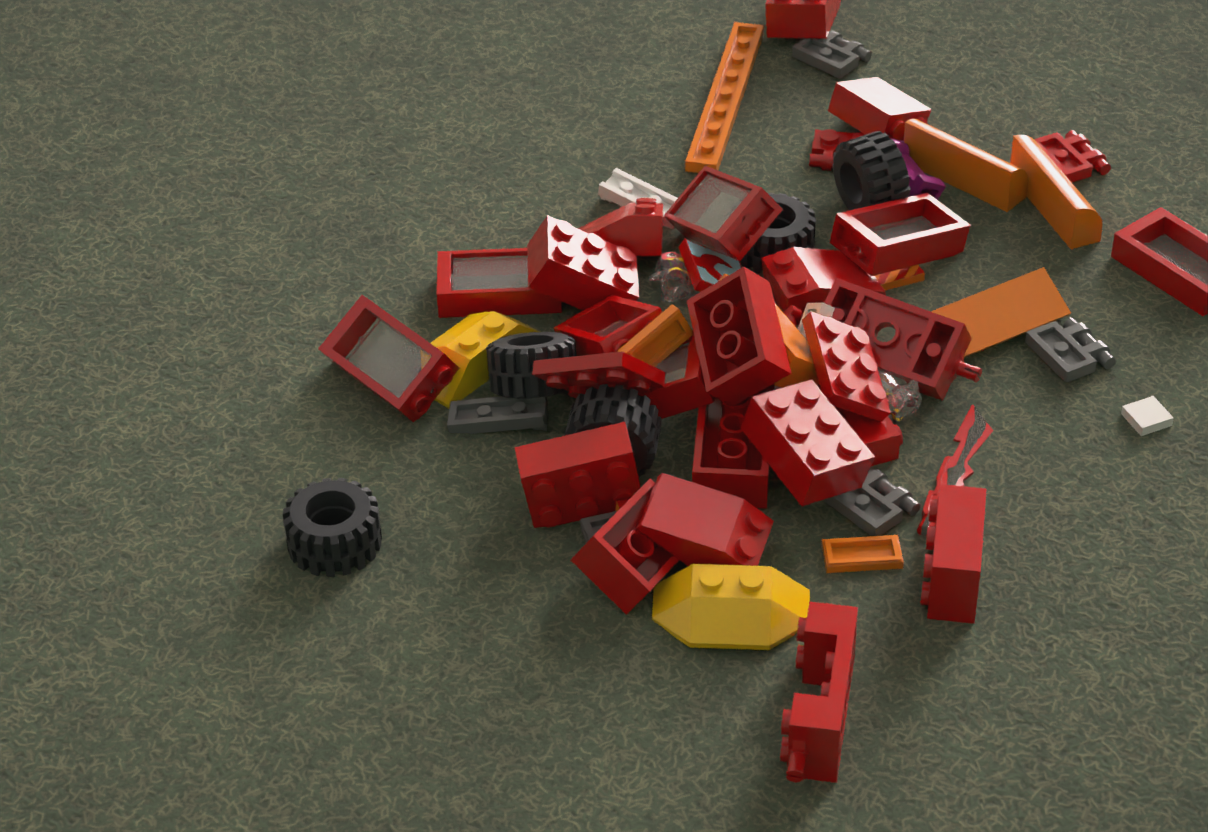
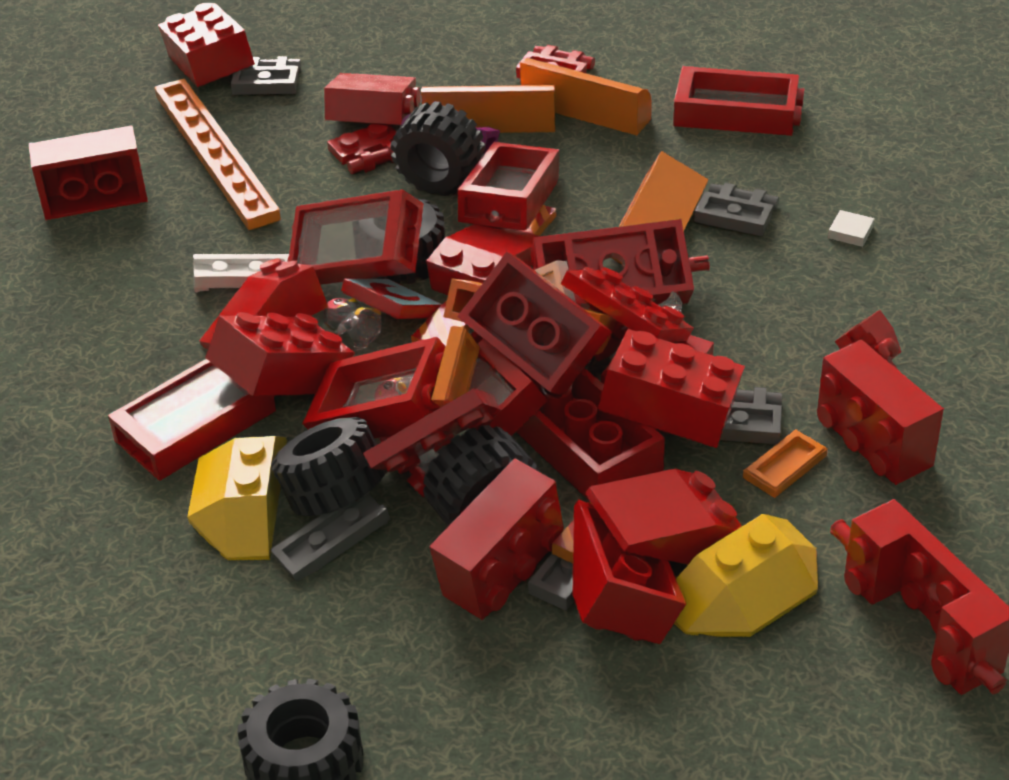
camera: 40 degrees left, 0 degrees up
red window [318,295,460,422] -> none
sword [917,405,993,537] -> none
none -> red brick [29,126,148,220]
none -> red piece [835,310,902,371]

